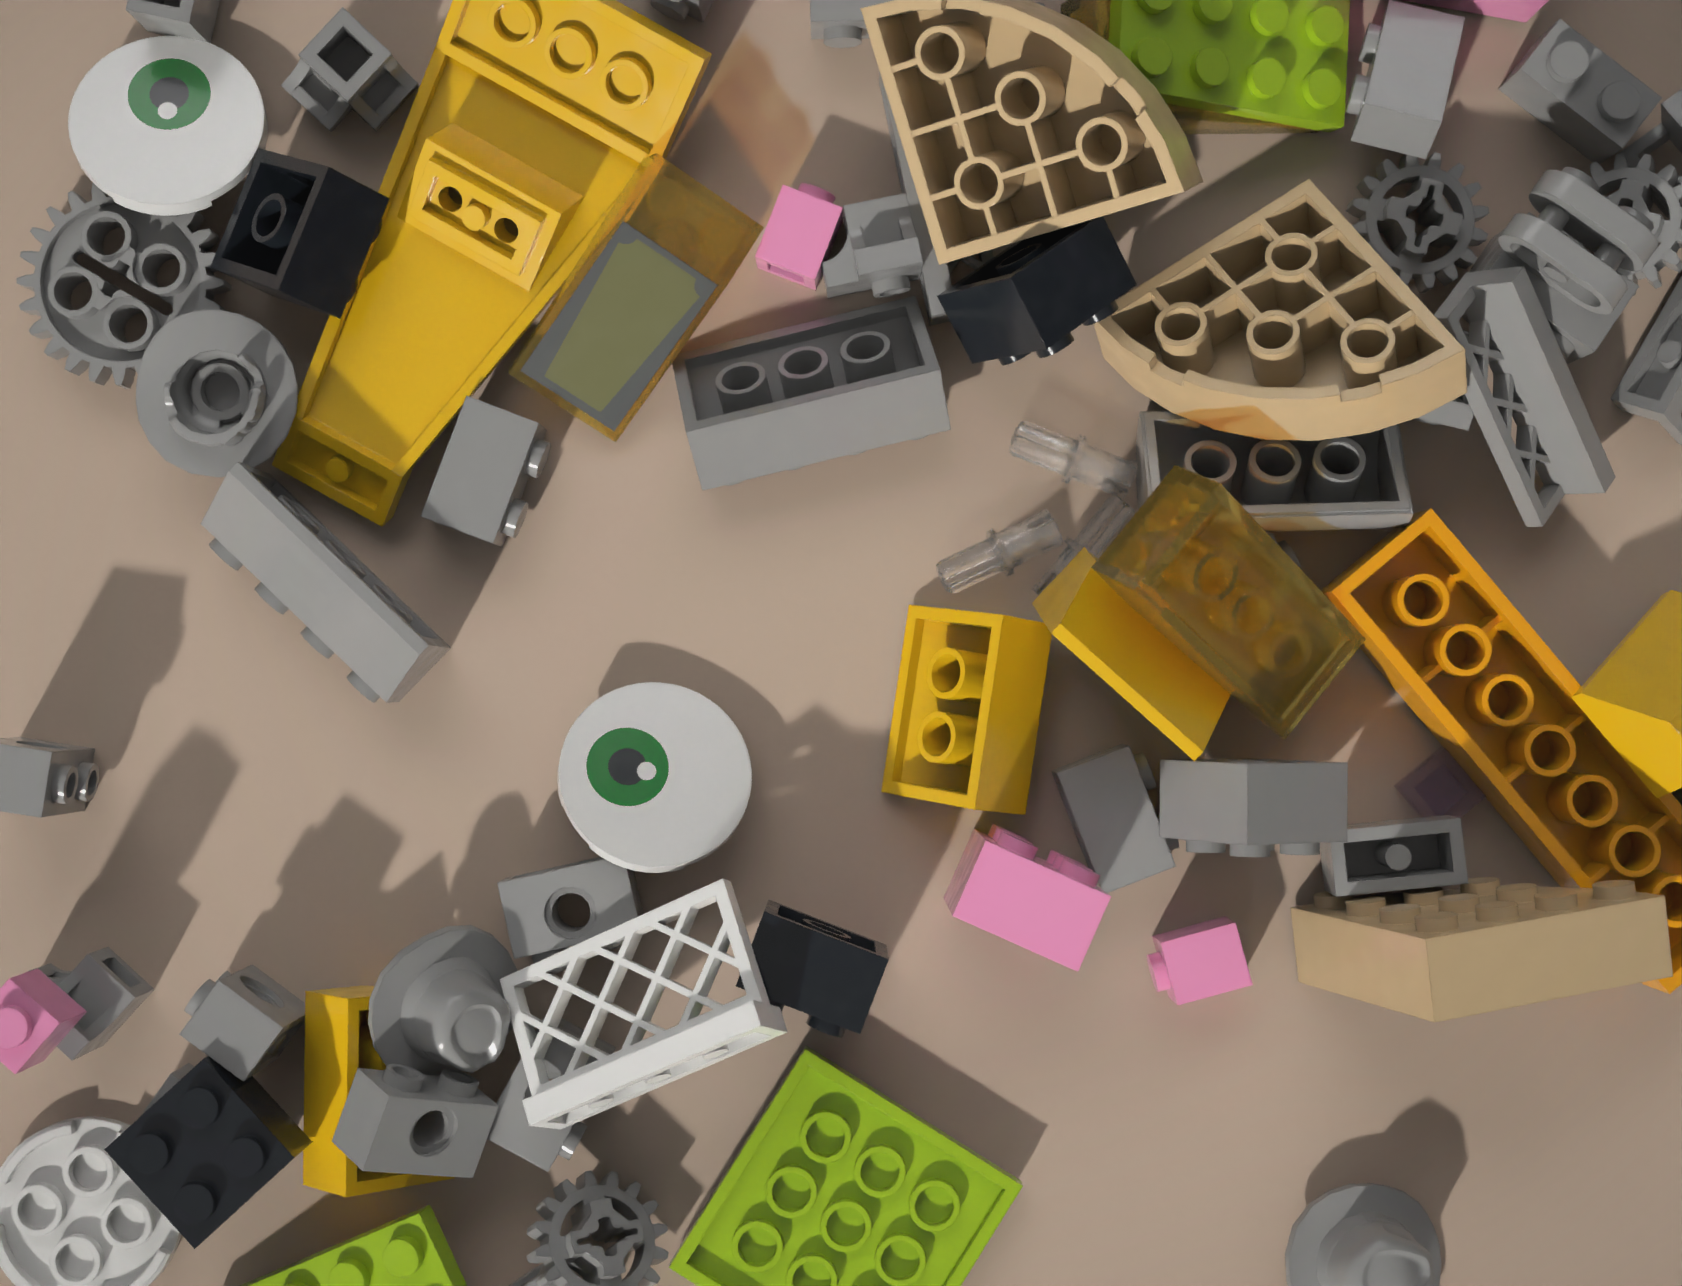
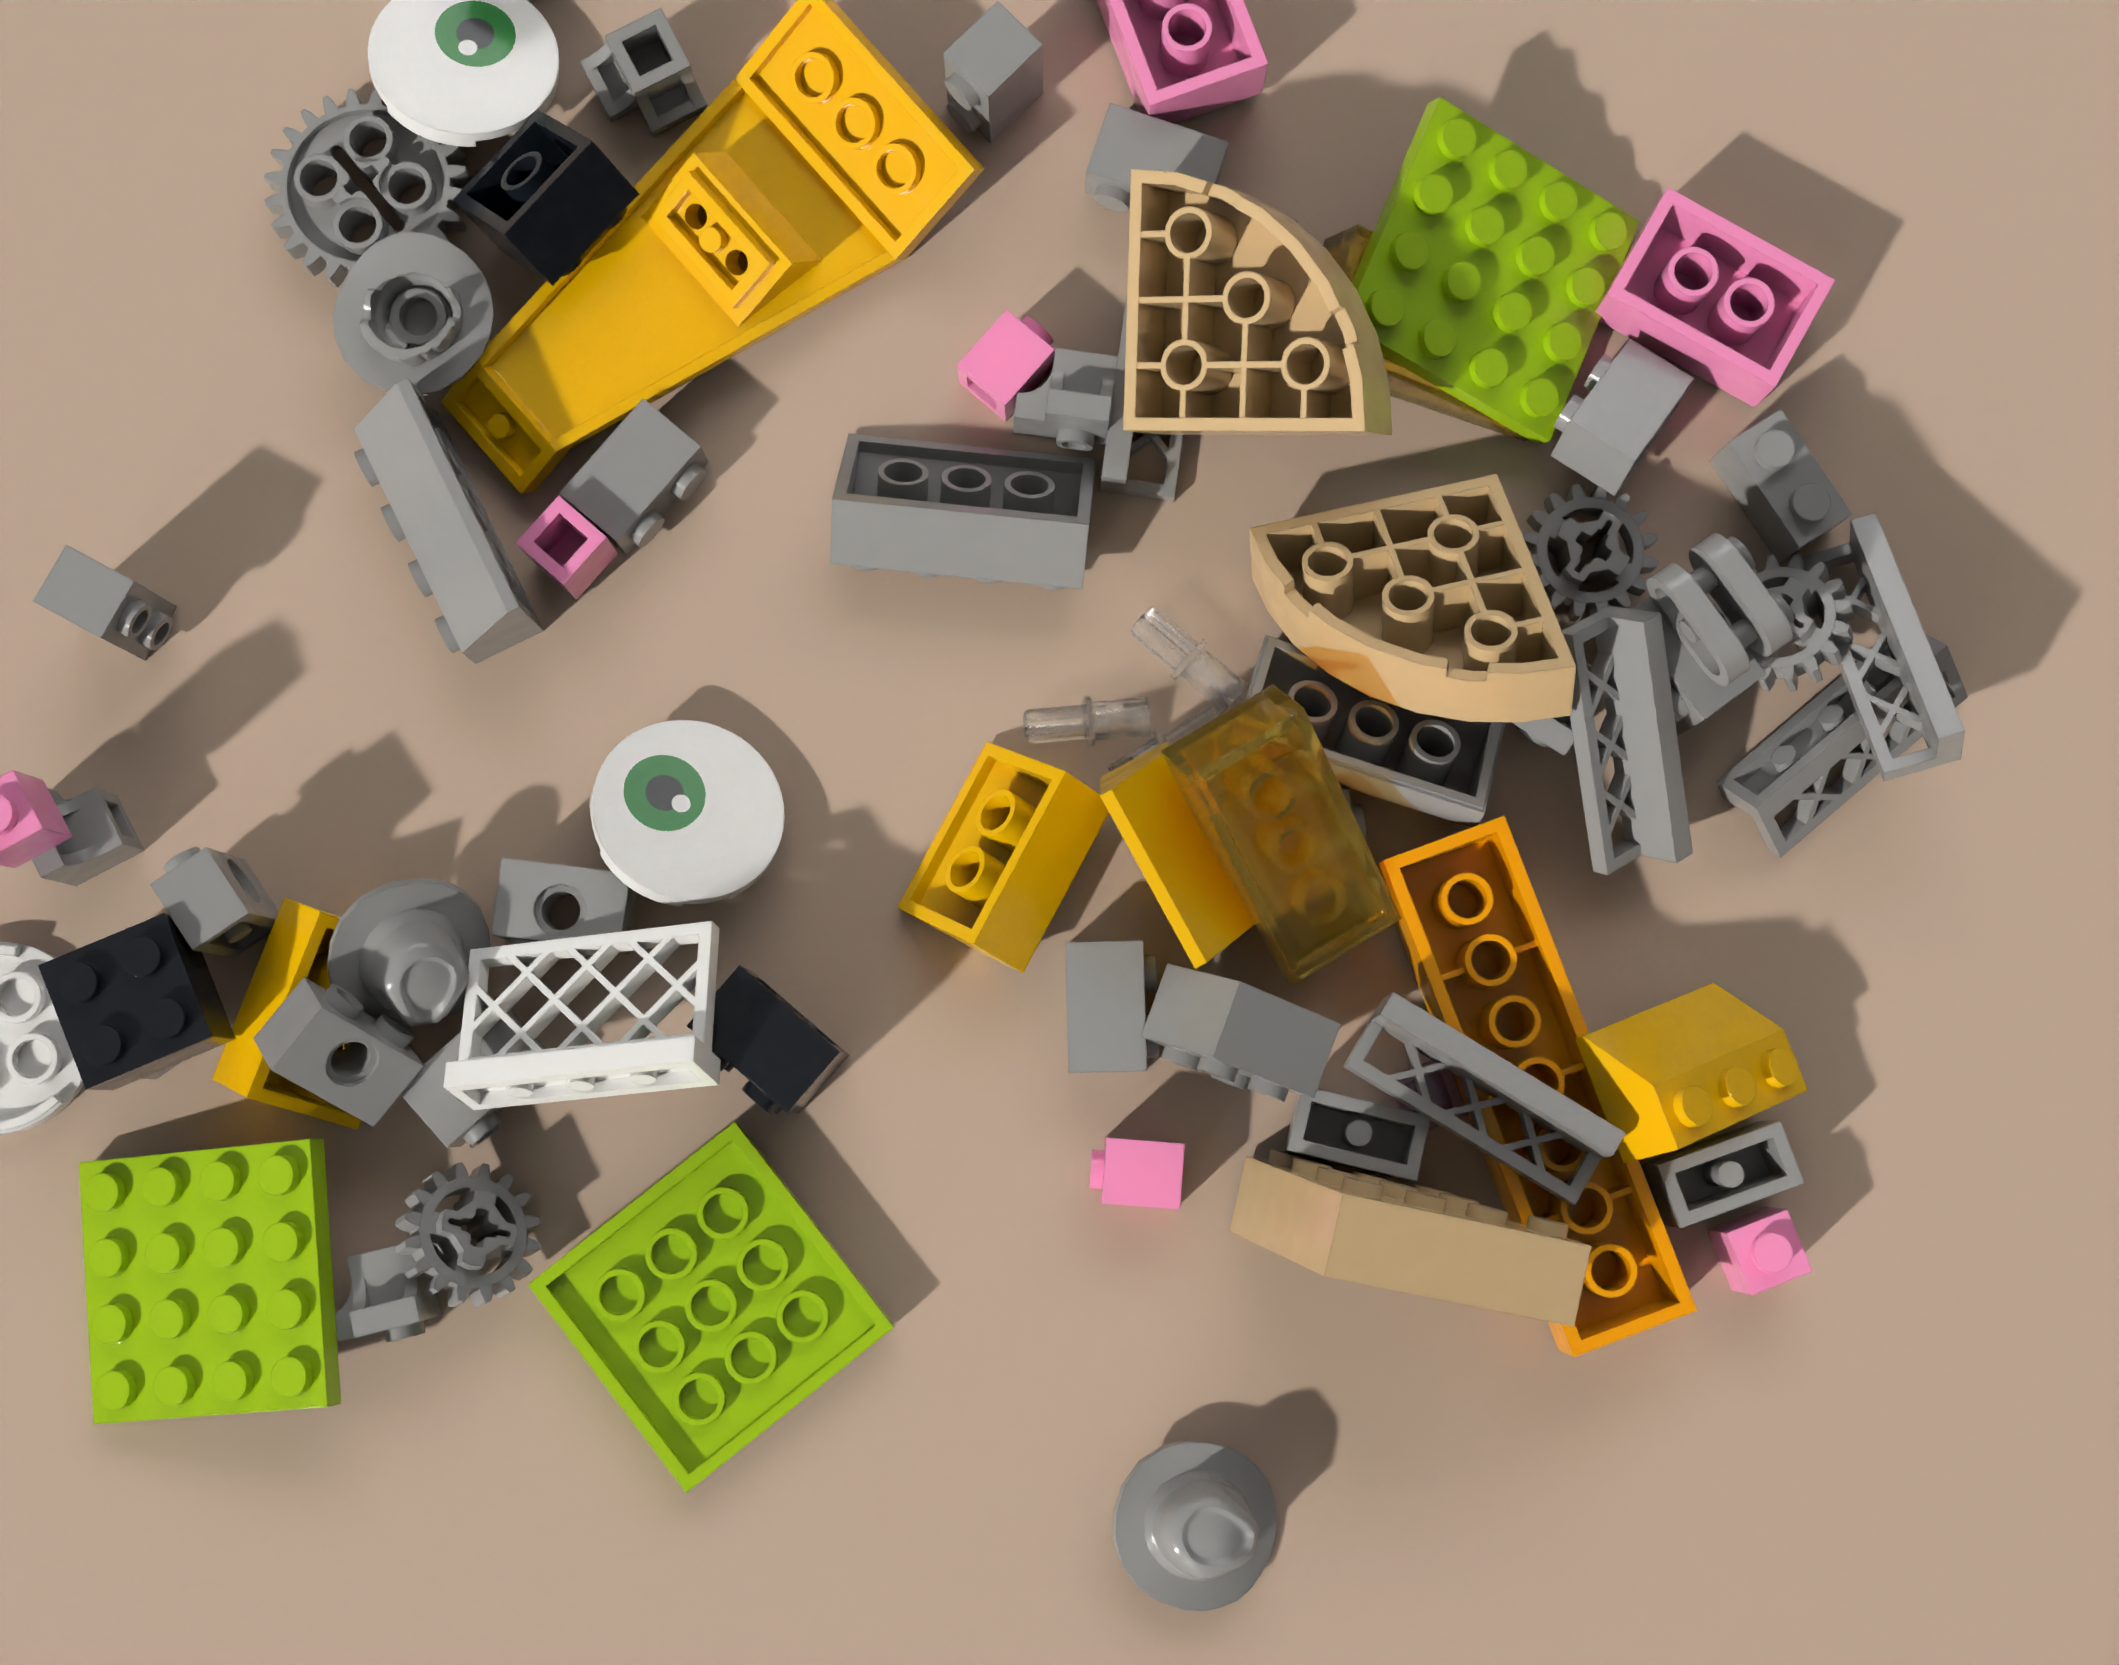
camera: 15 degrees right, 5 degrees down
slope [507,153,764,442] -> none
black brick [937,216,1137,365] -> none
bright pink brick [943,824,1111,972] -> none
none -> bright pink brick [516,496,619,600]
none -> light grey fence [1343,992,1626,1205]

